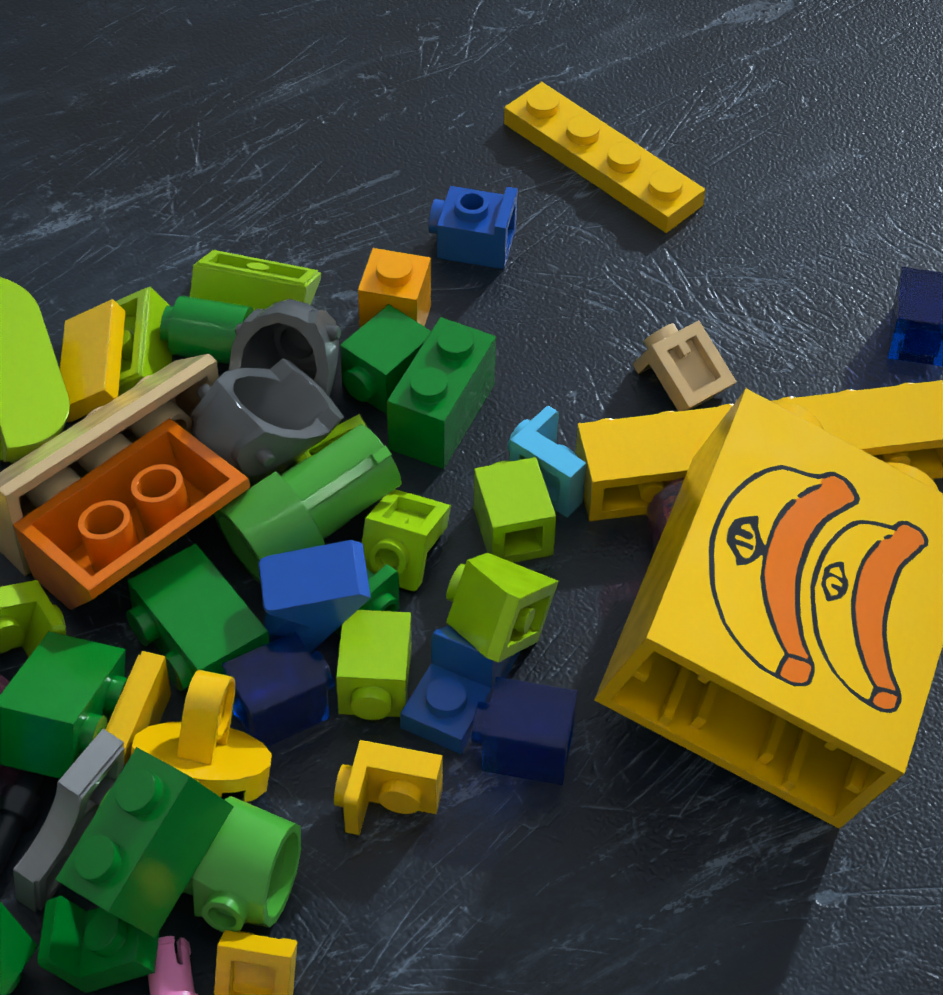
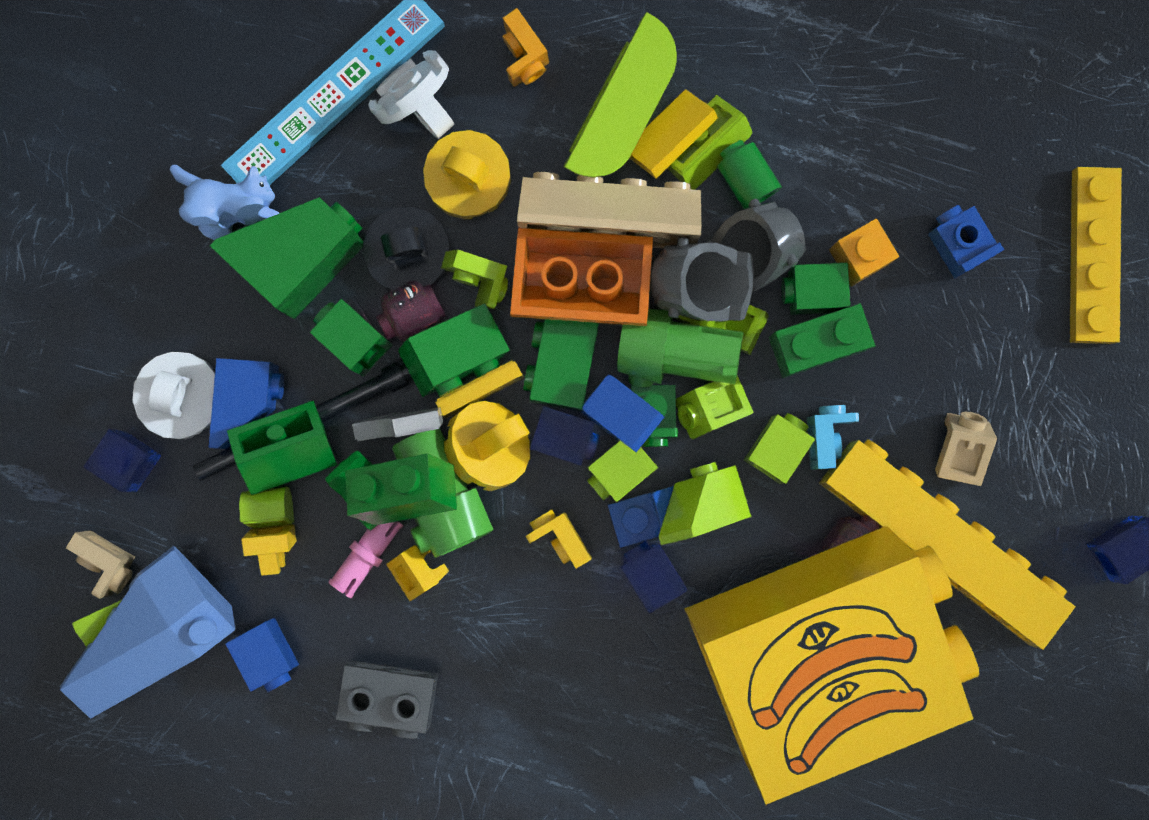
camera: 50 degrees right, 35 degrees up
lime slope [190,250,321,311] -> none

